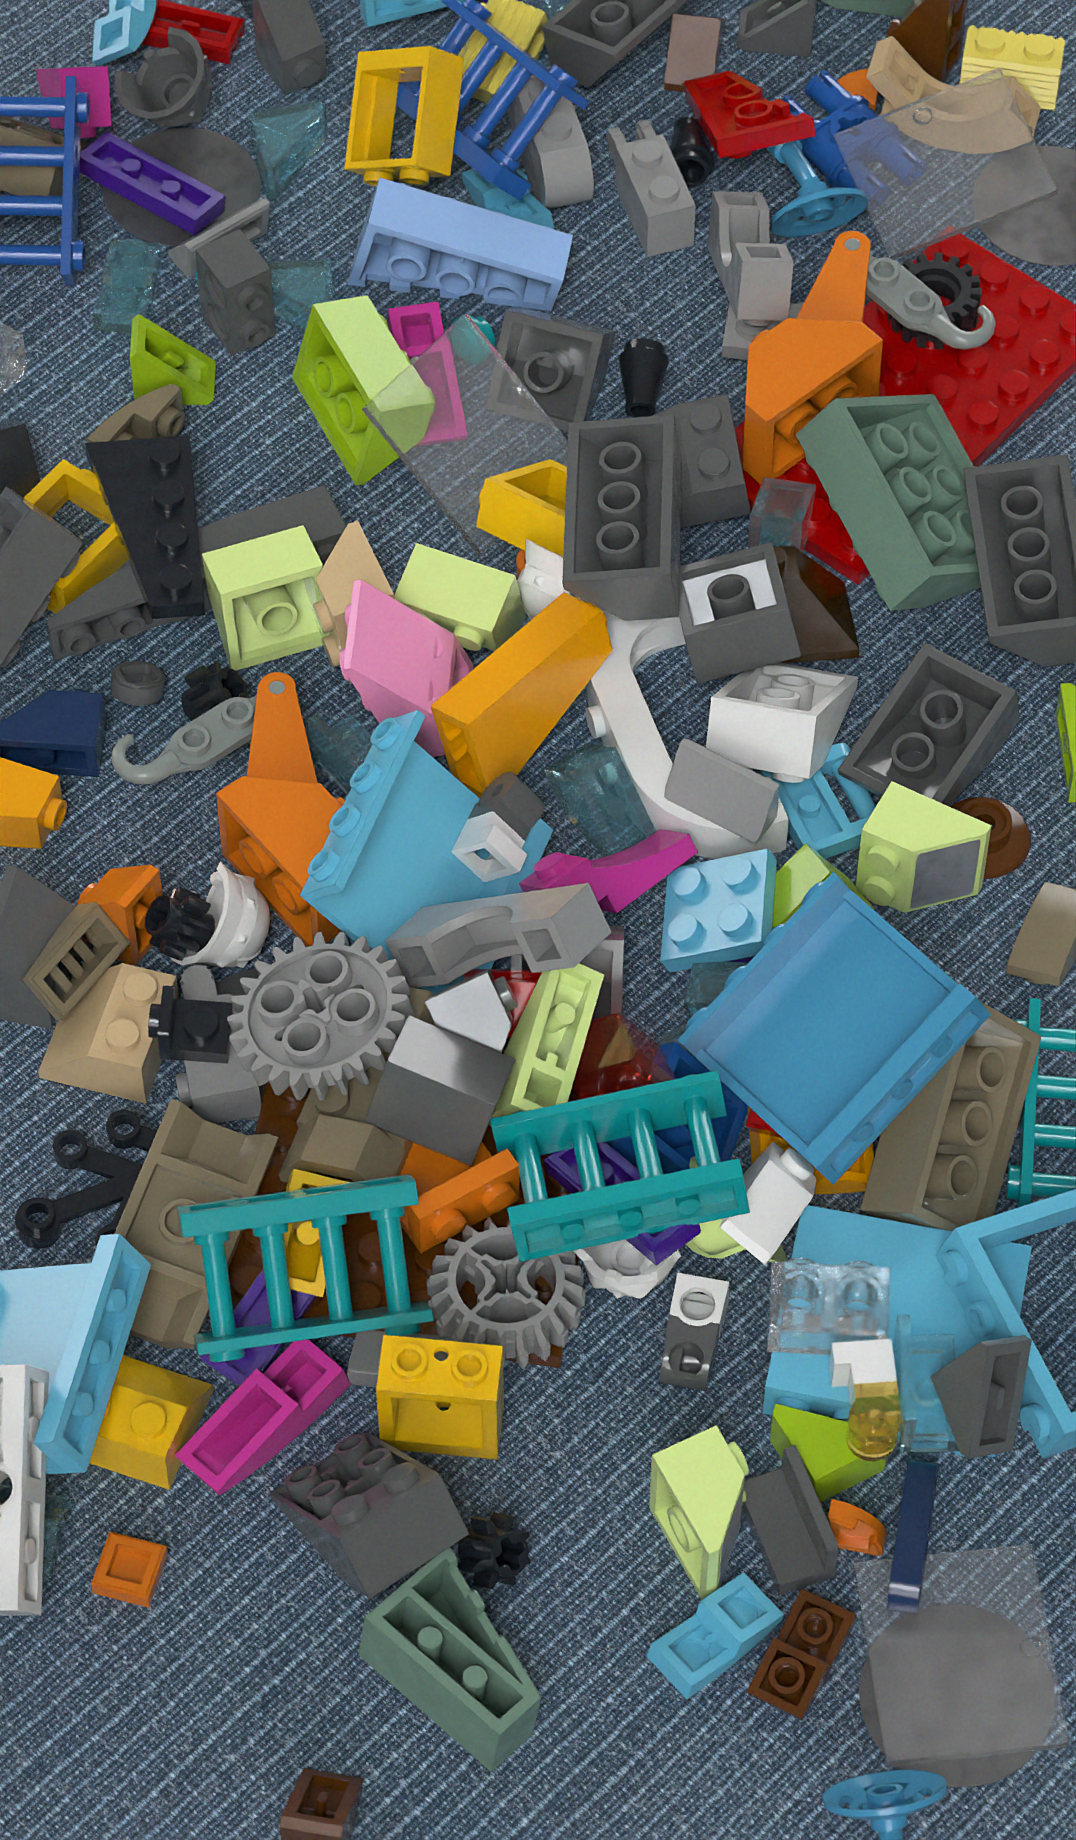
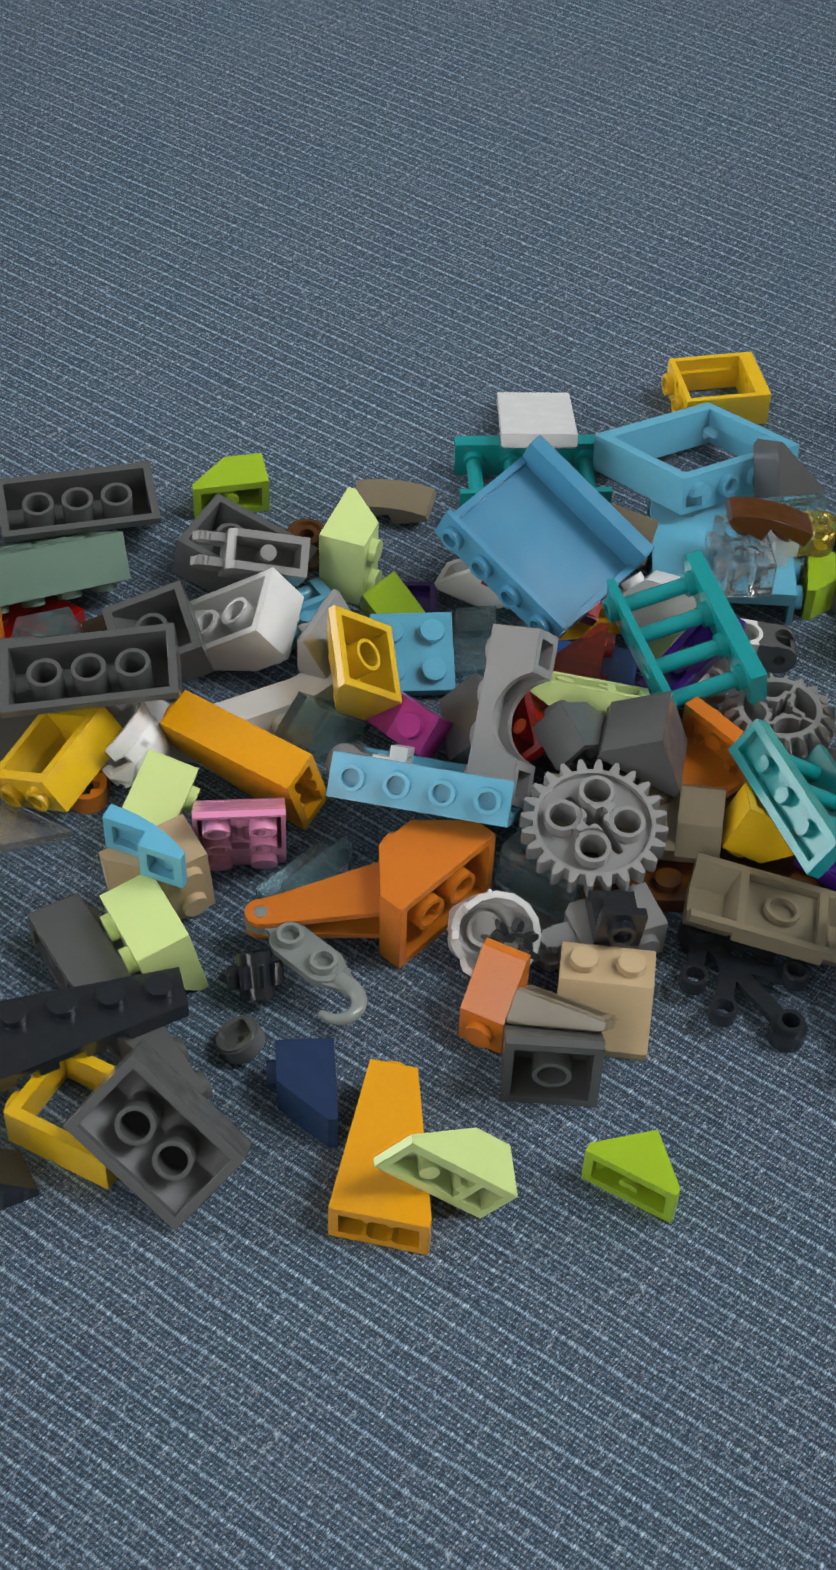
camera: 100 degrees left, 10 degrees down
none -> medium azure slope [102,804,187,889]
none -> light grey hinge [190,528,311,587]
none -> yellow slope [326,605,402,721]
none -> reddish brown slope [725,497,814,547]

